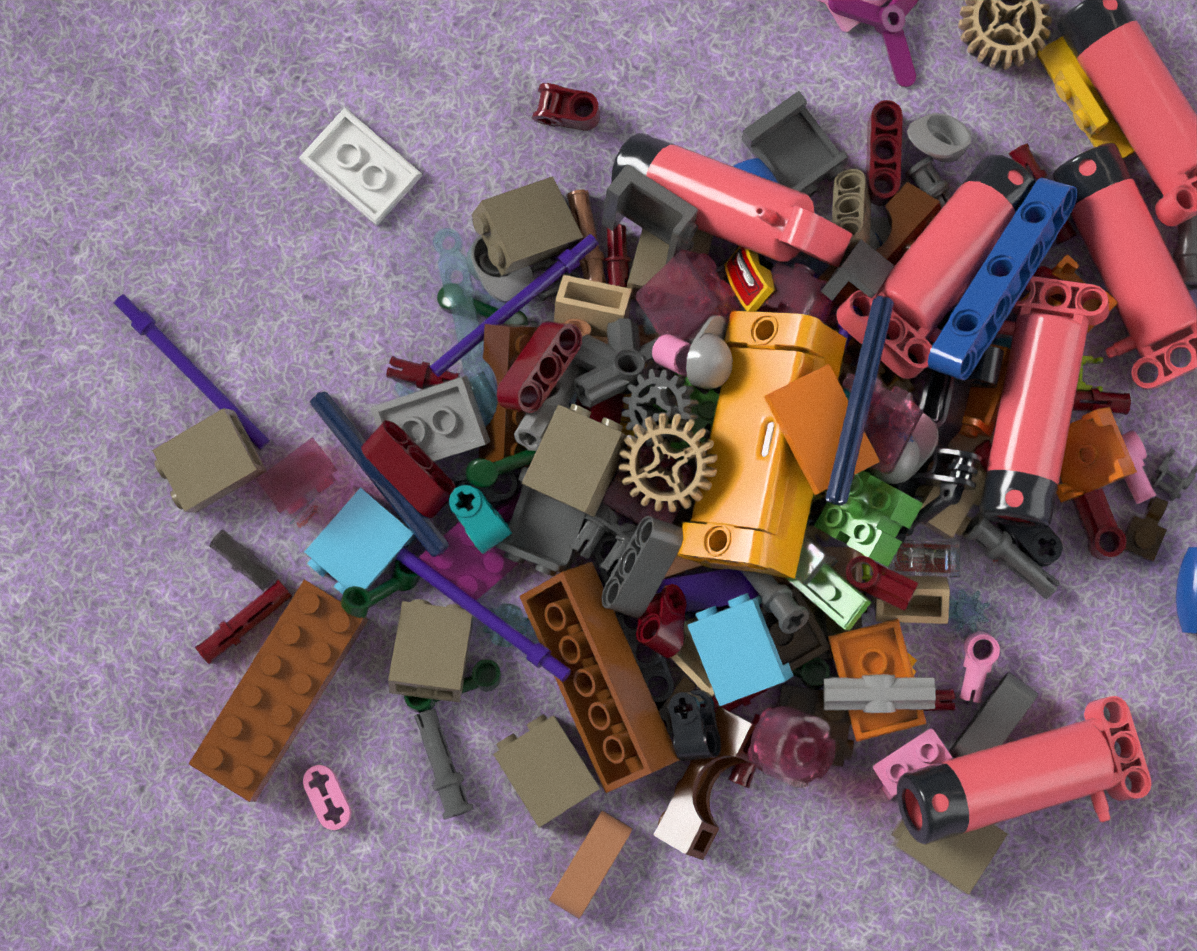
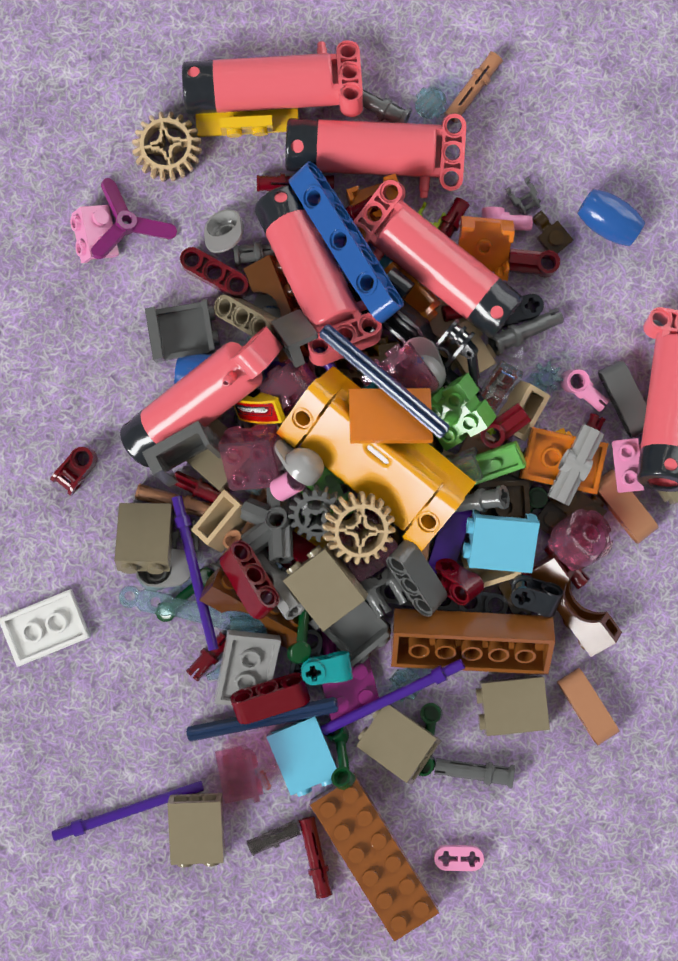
camera: 65 degrees left, 5 degrees up
none -> nougat beam [597,469,659,544]

